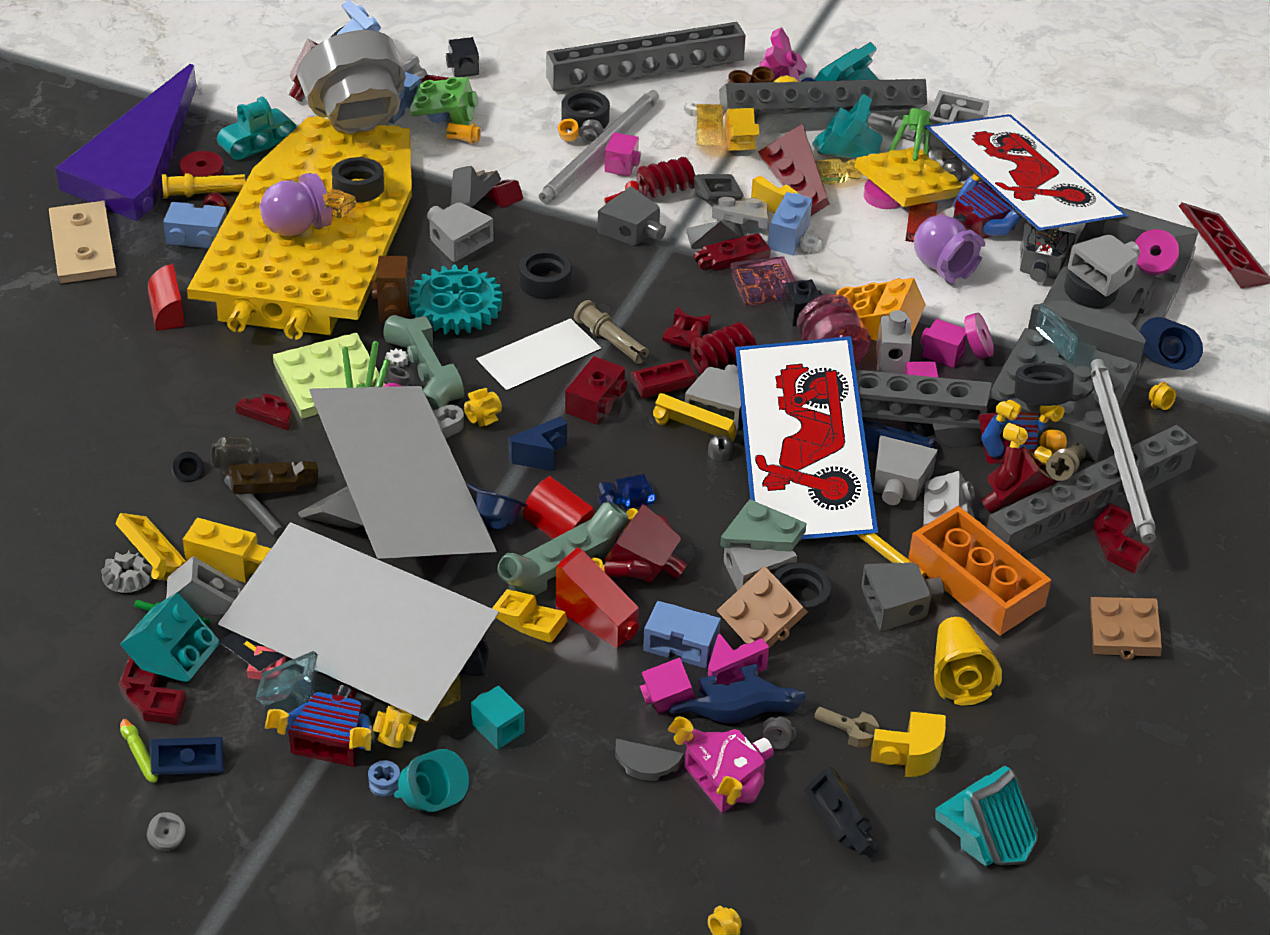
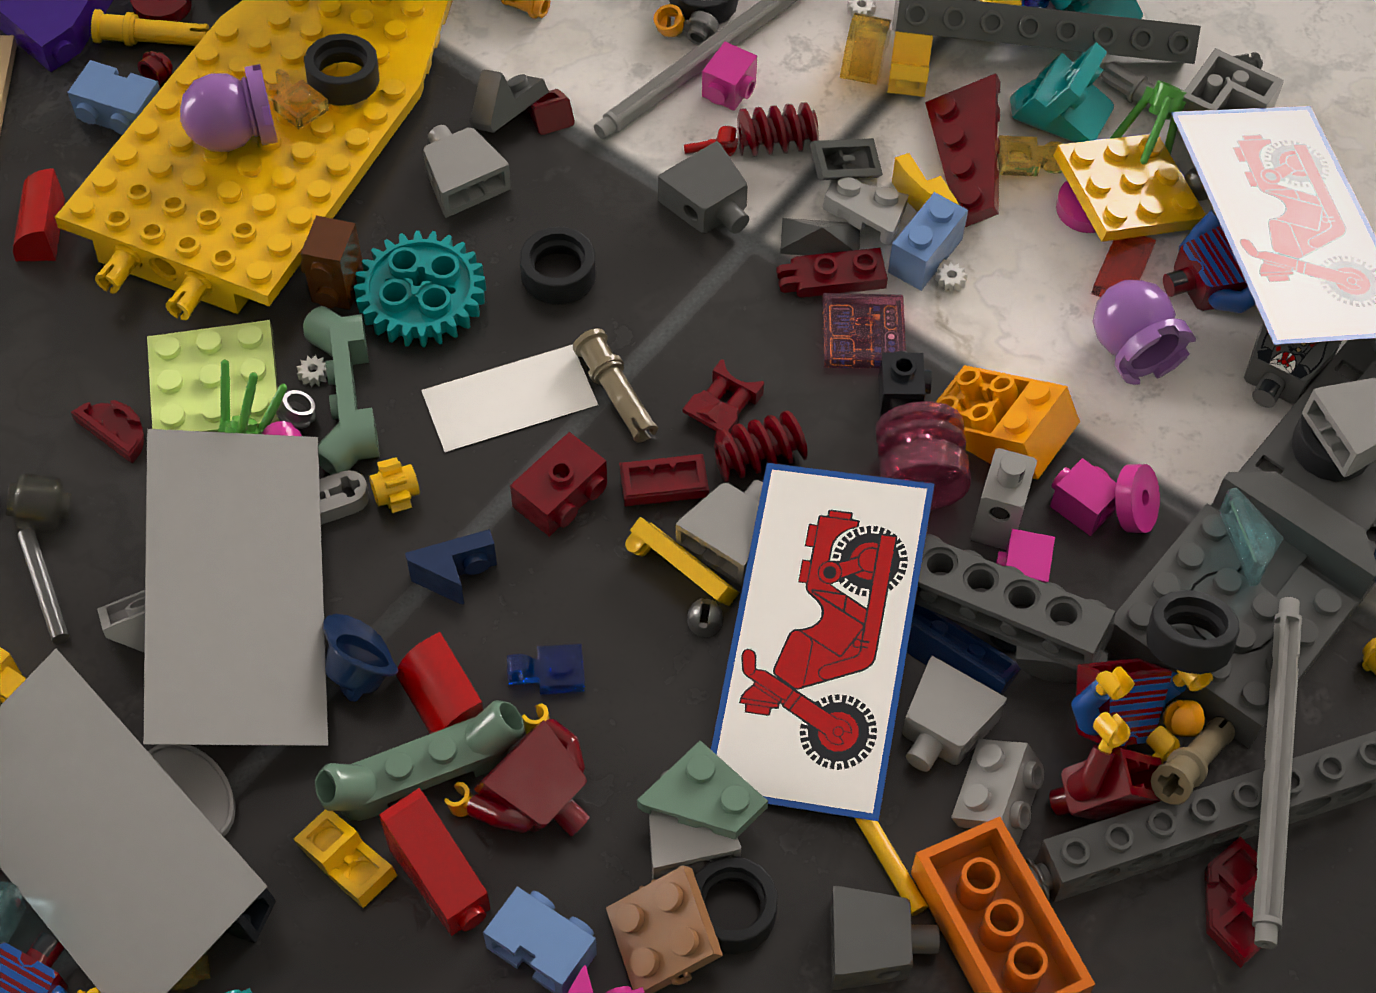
camera: 15 degrees right, 15 degrees up
dark brown hinge [228,461,319,495] -> none

